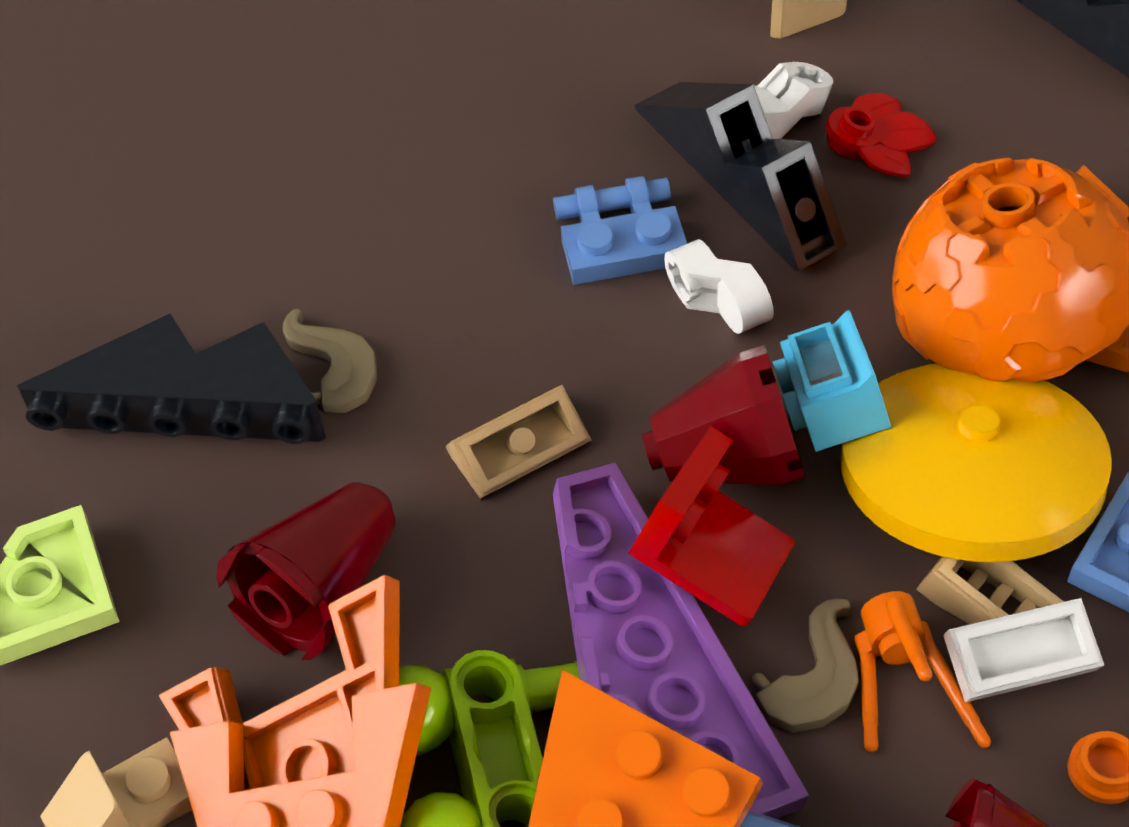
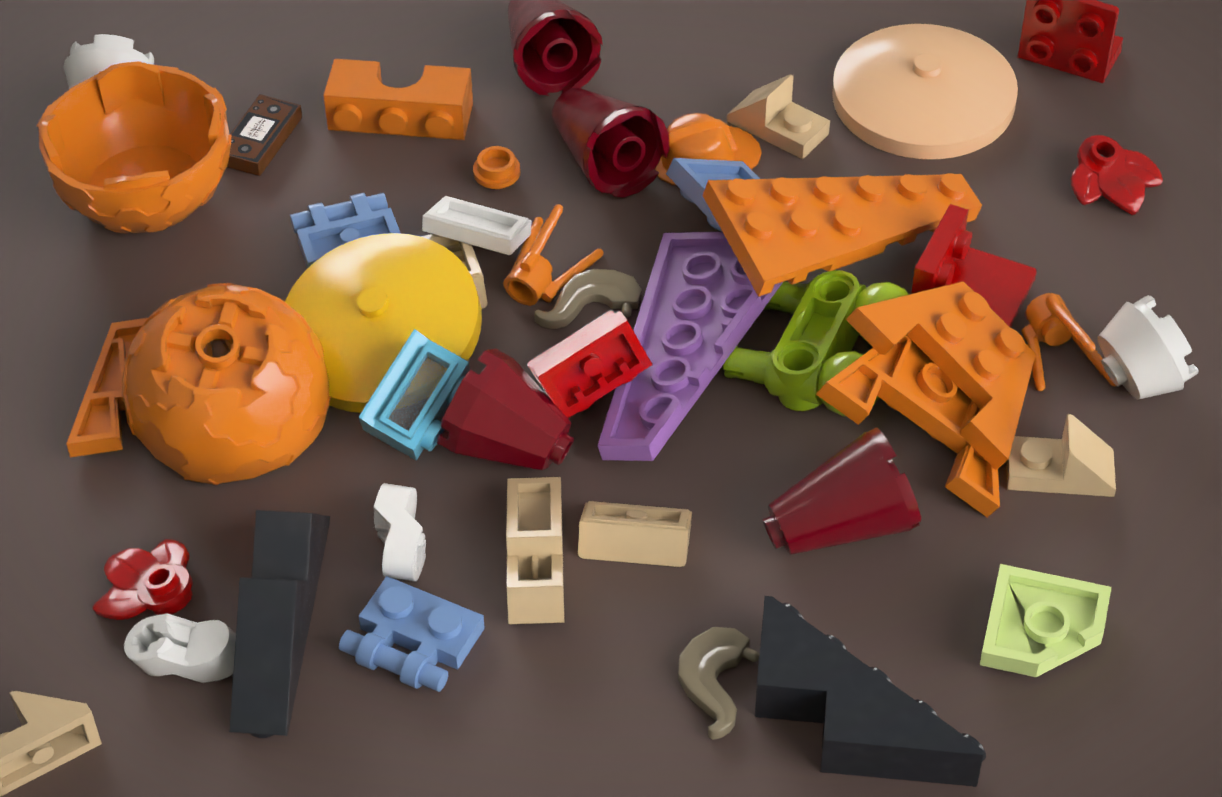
camera: 145 degrees left, 5 degrees down
none -> tan slope [506,477,564,624]

